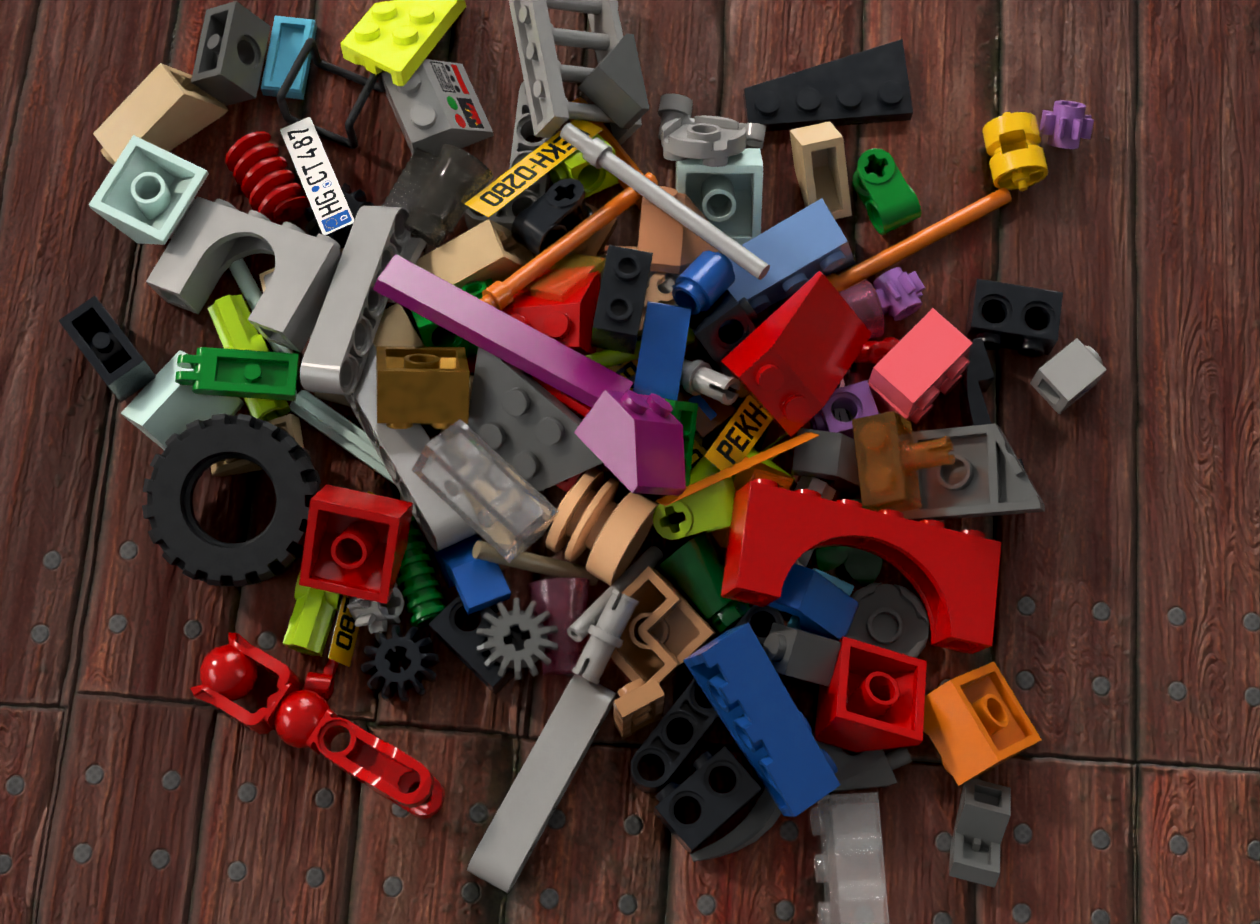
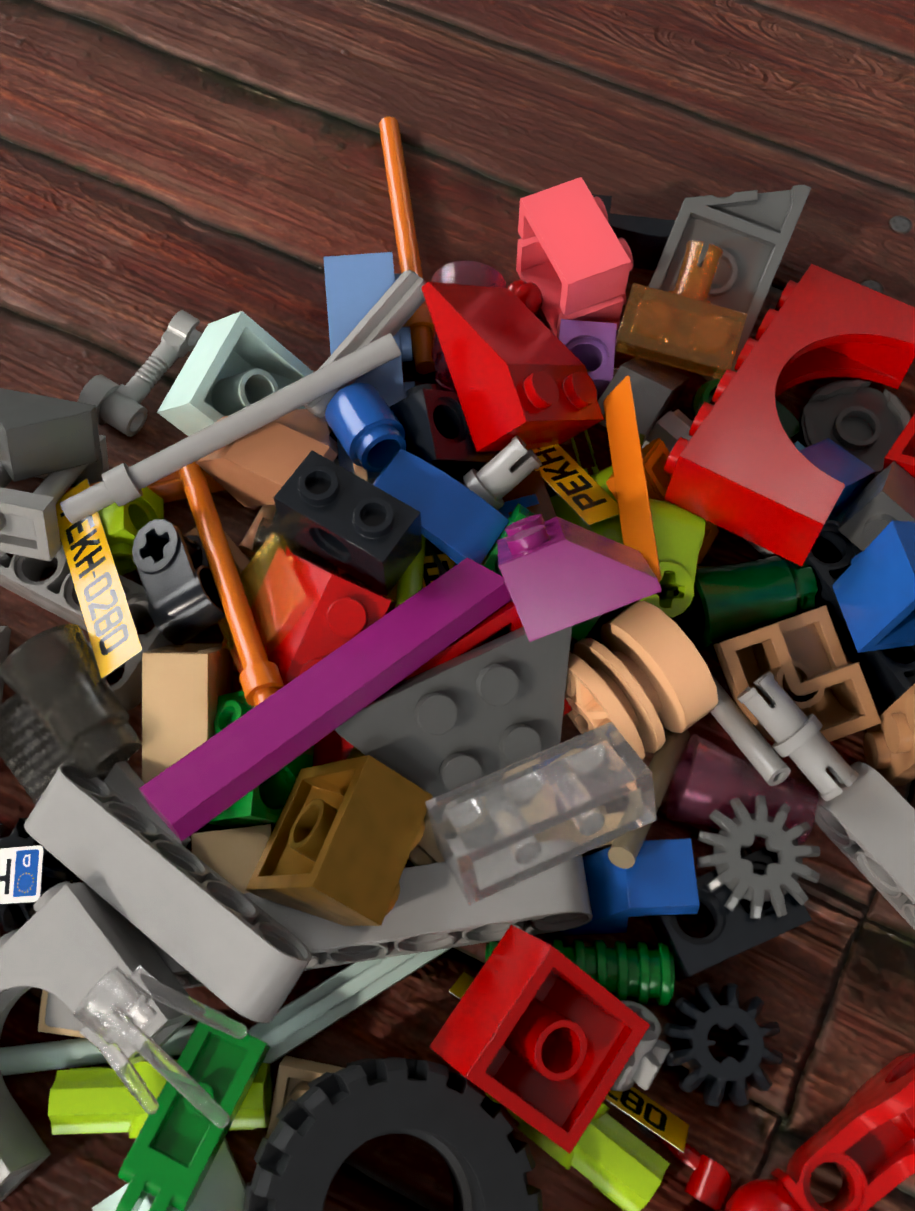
camera: 65 degrees left, 5 degrees down
light grey plate [661,115,747,167] -> none
black wing [743,39,913,132] -> none
tan slope [790,121,852,219] -> none
green piece [852,148,922,235] -> none
medium lavender gear [870,267,925,321] -> none
black brick [965,279,1063,357] -> none
yellow wheel [982,112,1048,191] -> none
light grey brick [1030,338,1107,415] -> none
medium lavender gear [1039,100,1094,149] -> none
none -> clear plant [73,965,247,1128]
none -> light grey axle [304,270,426,418]

